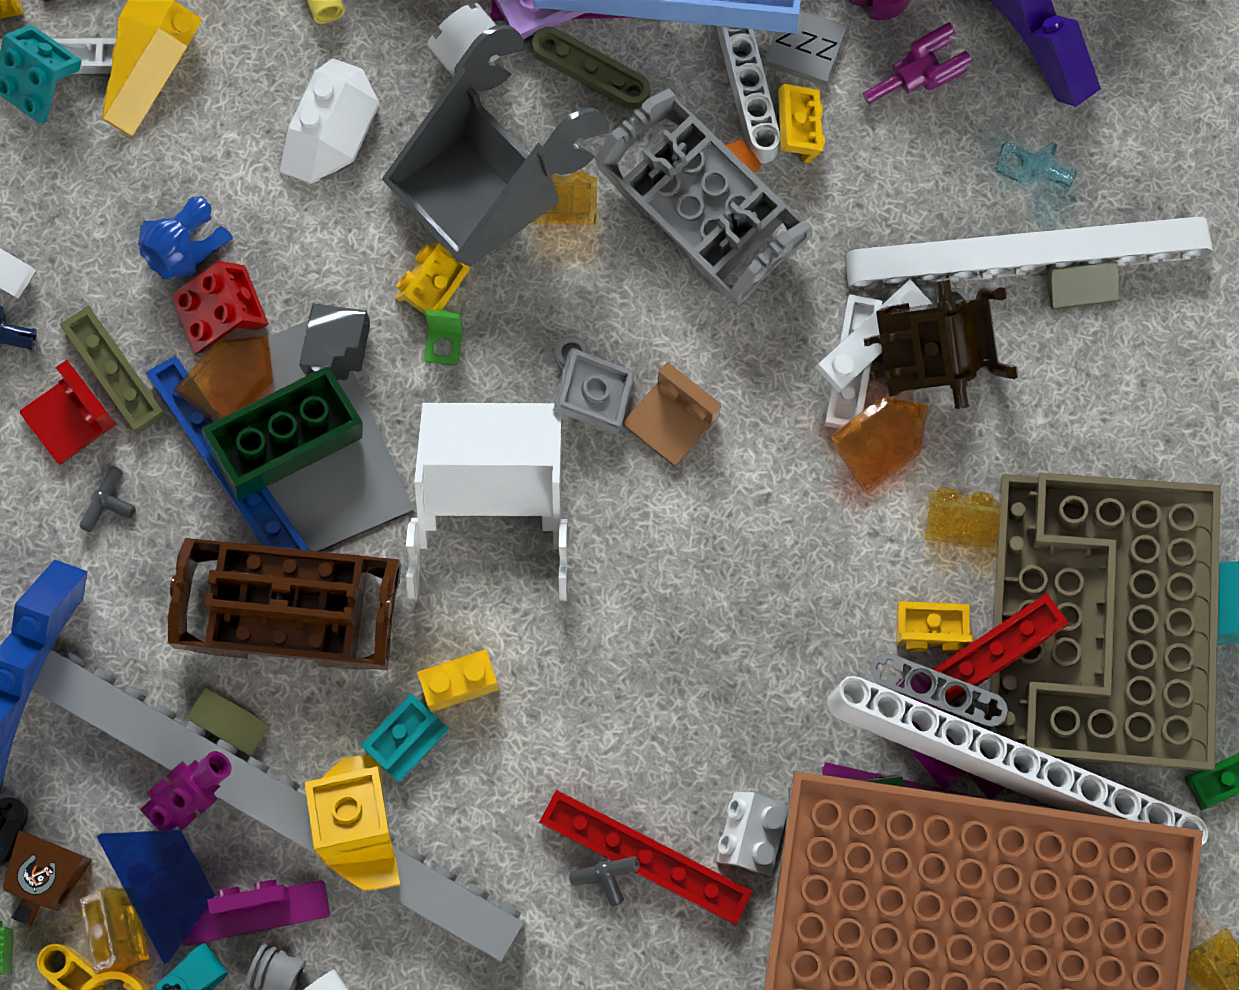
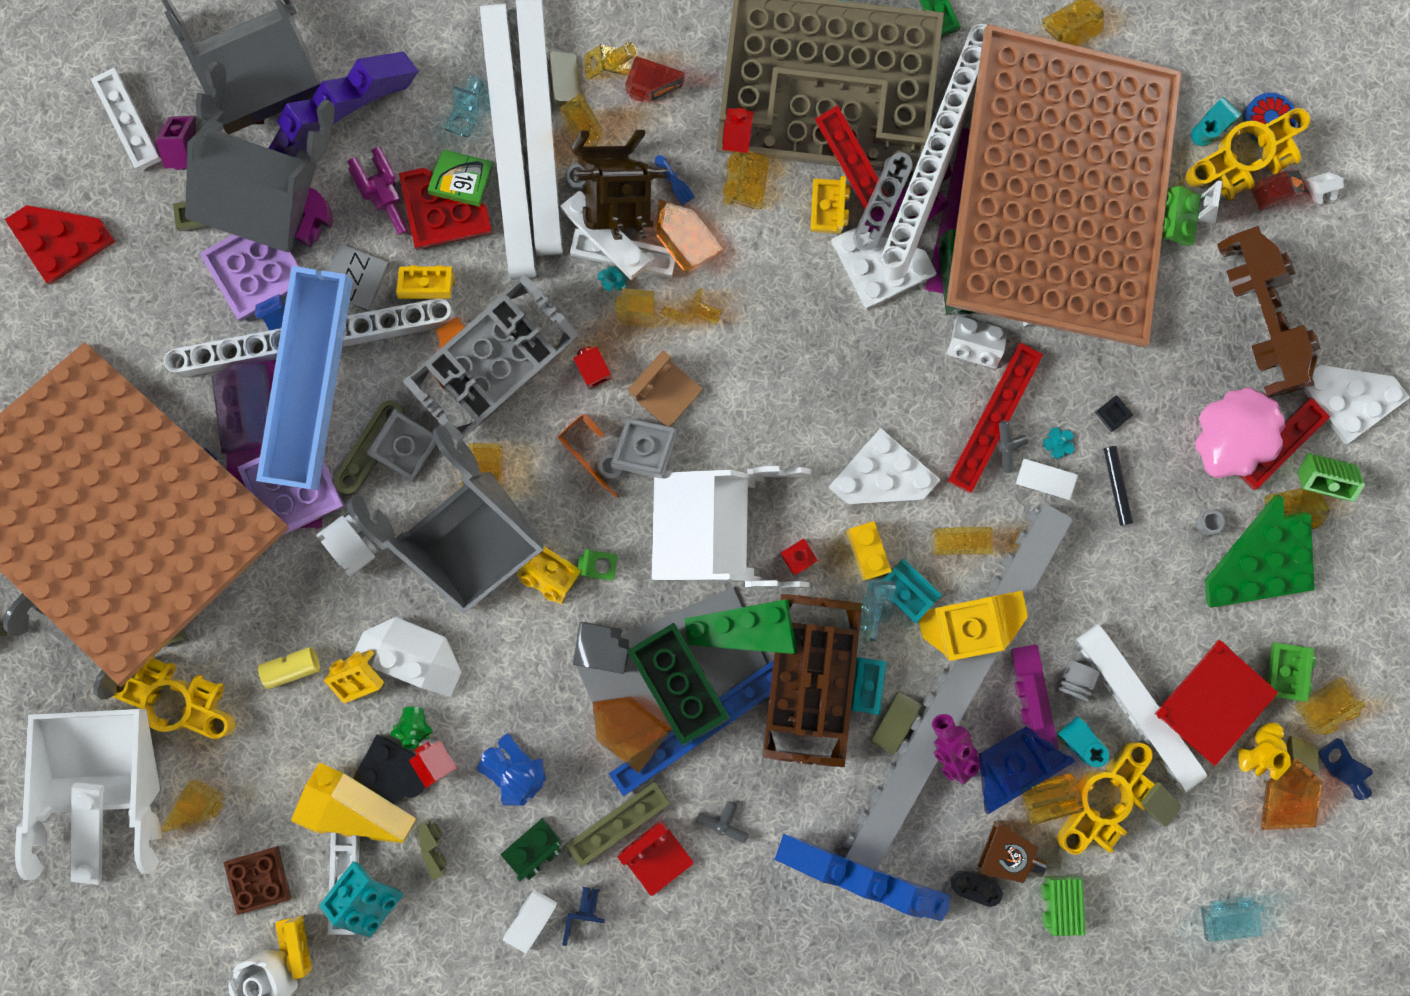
camera: 90 degrees left, 10 degrees up
red bracket [172,260,269,353] -> none
none -> yellow bracket [323,649,384,704]
none -> black plate [353,734,425,803]
none -> light grey tile [366,409,436,482]
none -> green rock [391,706,433,749]
none -> red plate [399,168,493,250]
none -> brick [409,740,457,788]
none -> olive slope [419,819,447,881]
none -> slope [428,149,494,207]
none -> white beam [480,3,537,280]
none -> dark green bracket [500,817,563,882]
none -> orange piece [557,414,619,497]
none -> clear yellow slope [560,93,603,146]
none -> red brick [573,346,612,390]
none -> clear yellow bracket [584,41,638,80]
none -> teal plant [597,266,628,292]
none -> clear yellow brick [615,288,656,328]
none -> clear red slope [625,56,685,102]
none -> blue piece [655,155,695,206]
none -> clear yellow bracket [660,287,722,325]
none -> green wing [684,599,797,654]
none -> red brick [722,108,754,153]
none -> red brick [780,538,818,576]
none -> white plate [828,428,940,505]
none -> white plate [831,228,937,310]
none -> teal plate [851,657,888,715]
none -> clear light blue bracket [860,581,896,642]
none -> clear yellow slope [934,527,993,556]
none -> white slope [1016,459,1078,500]
none -> teal plant [1043,427,1075,459]

